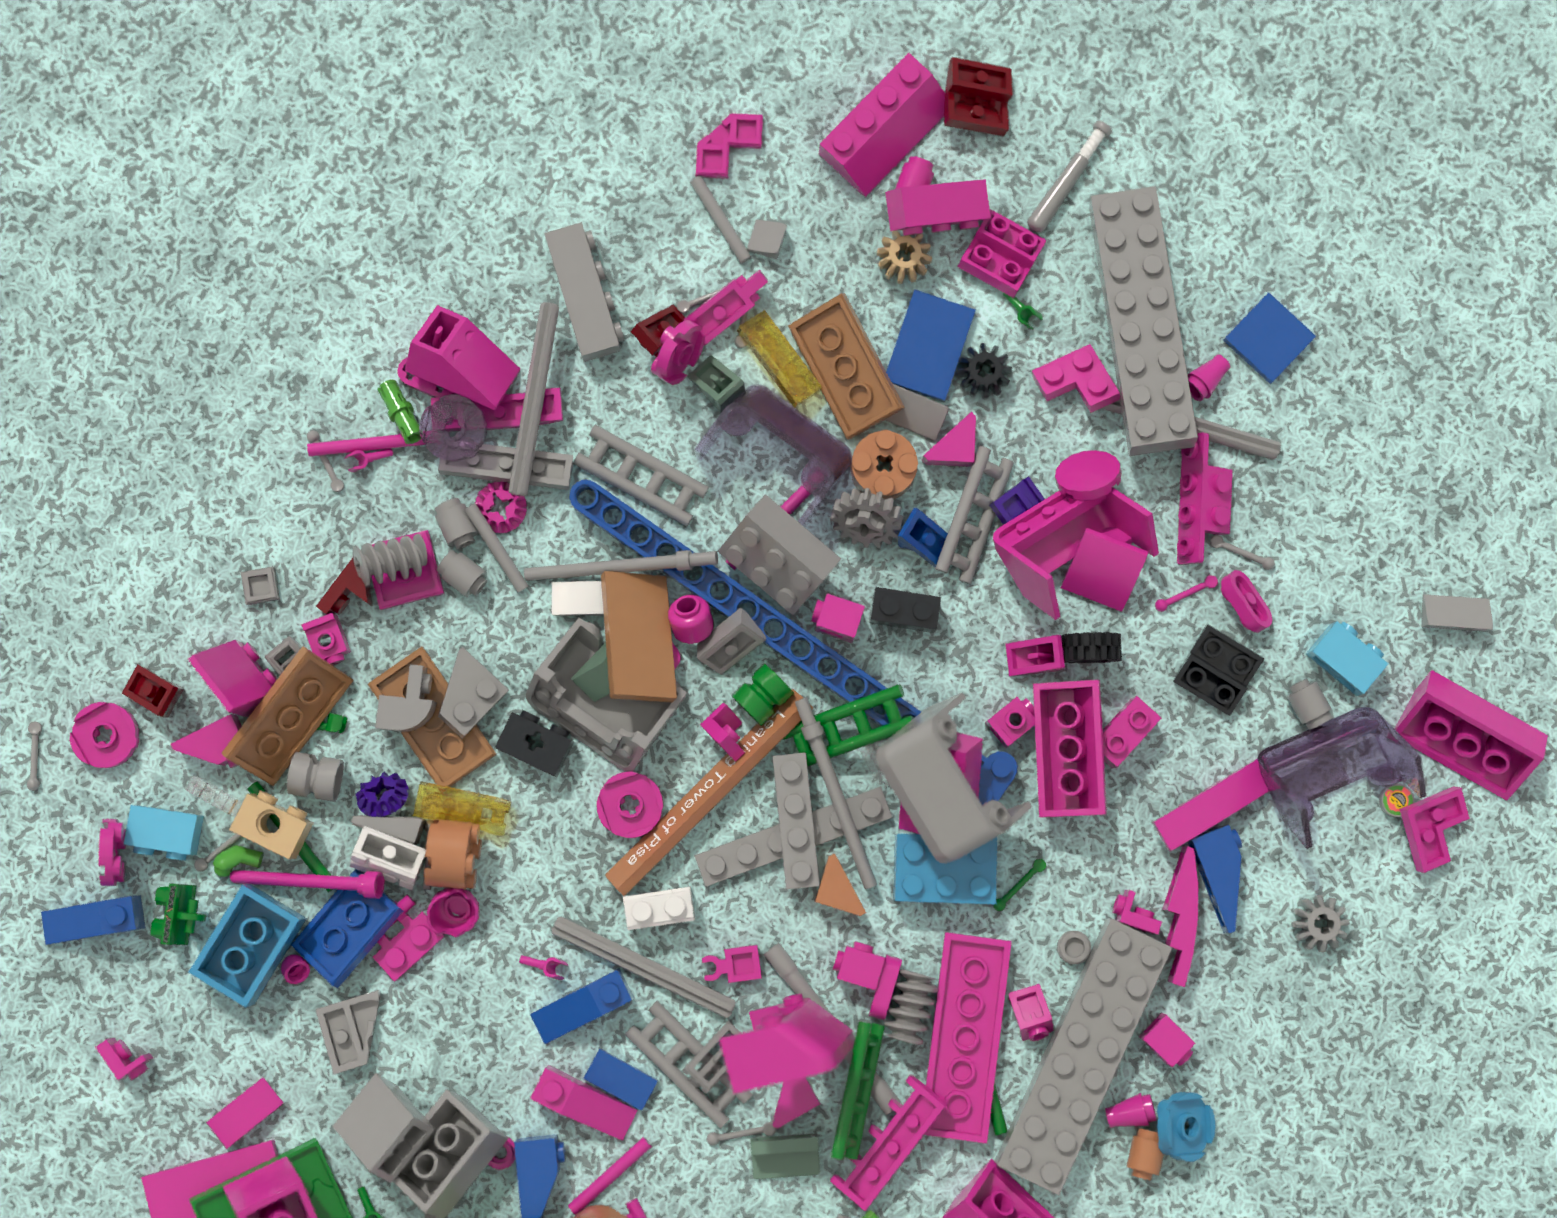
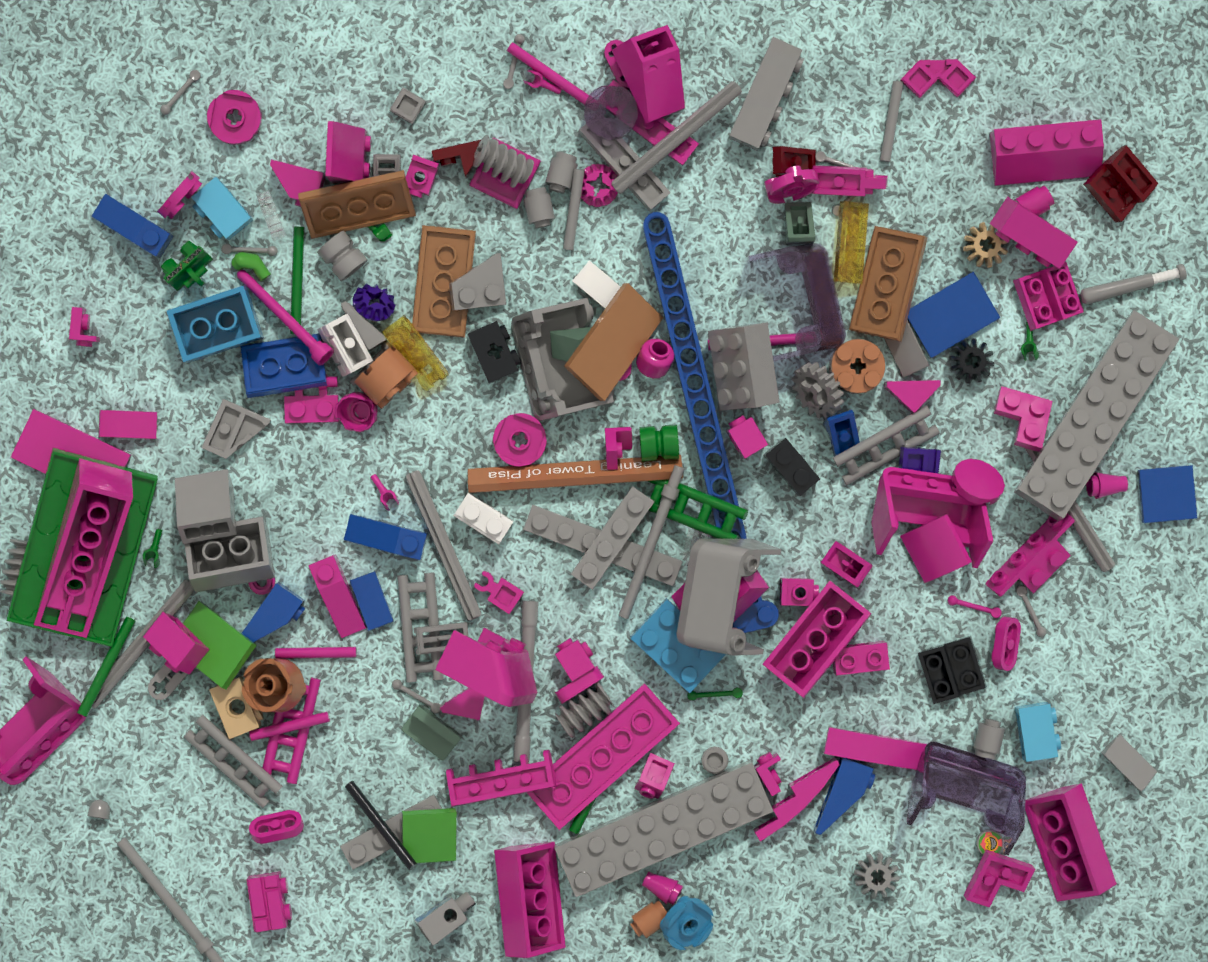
camera: 40 degrees right, 5 degrees up
dark red slope [122,664,184,718] -> none
tan brick [229,791,314,859] -> none
dark pink hinge [281,954,310,984] -> none
light grey brick [375,664,437,732] -> none
bright green pin [377,379,424,444] -> none
light grey bar [524,550,718,581] -> none
light grey bar [573,424,709,526] -> none
light grey slope [697,608,766,675] -> none
light grey slope [747,219,787,260] -> none
nougat slope [815,853,866,916] -> none
green bar [831,1021,885,1160] -> none
black tyre [1061,632,1122,663] -> none
dark pink brick [1139,1013,1196,1068] -> none

